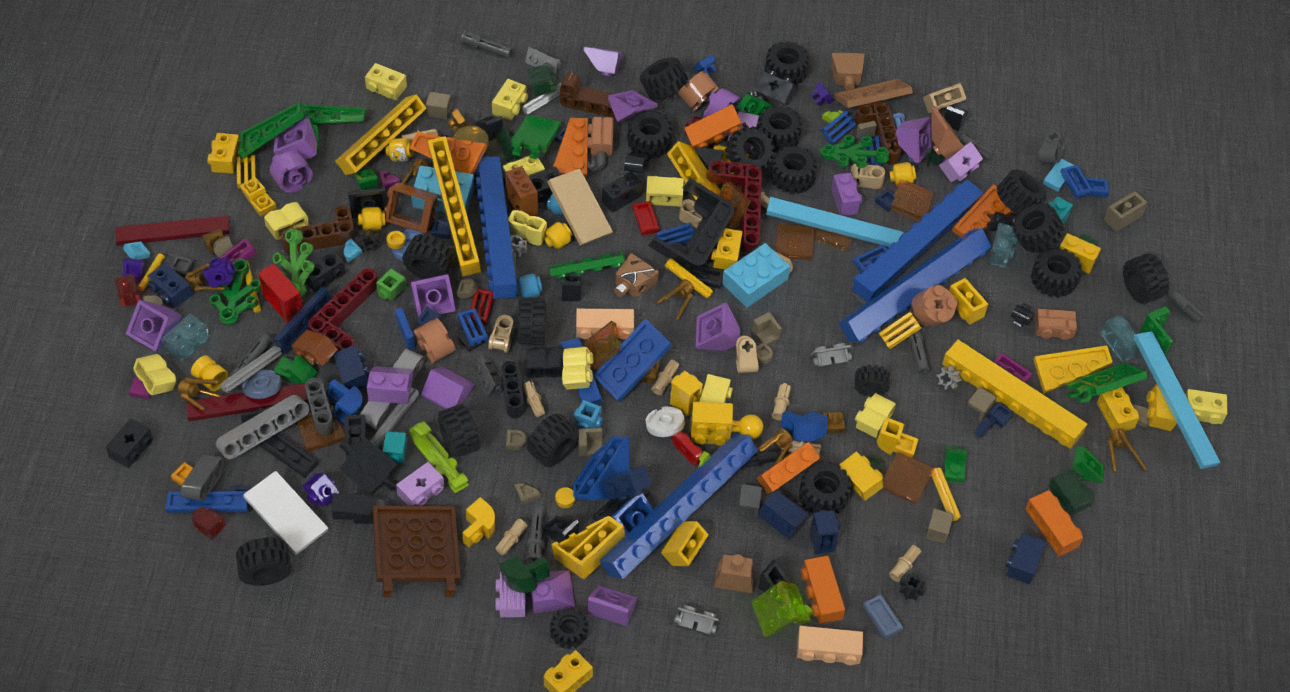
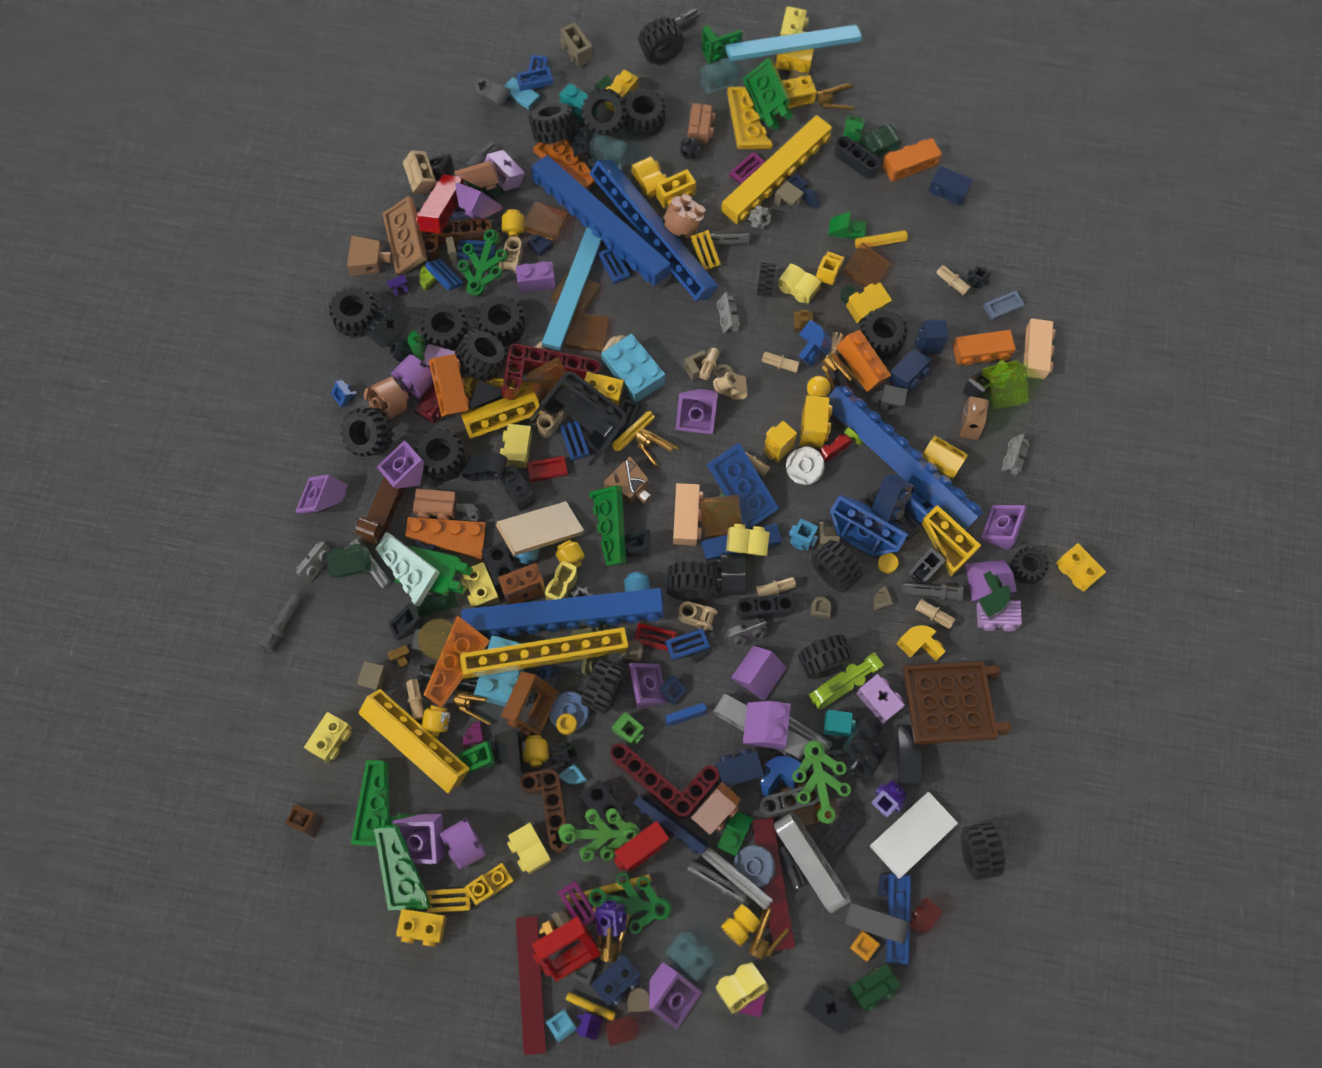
camera: 85 degrees left, 15 degrees up
nougat brick [413,318,456,364] -> none
light yellow brick [492,79,528,121] -> none
light yellow brick [700,374,733,403] -> none
dark tan panel [925,509,953,544] -> none
none -> reddish brown slope [285,805,324,838]
none -> light aqua wing [376,532,440,606]
none -> brick [416,175,464,234]
none -> red window [532,916,601,982]
none -> yellow brick [632,157,667,199]
none -> tan axle [699,348,720,380]
none -> bright green plant [792,741,851,823]
none -> black beam [834,136,880,179]
none -> dark green brick [848,963,901,1012]

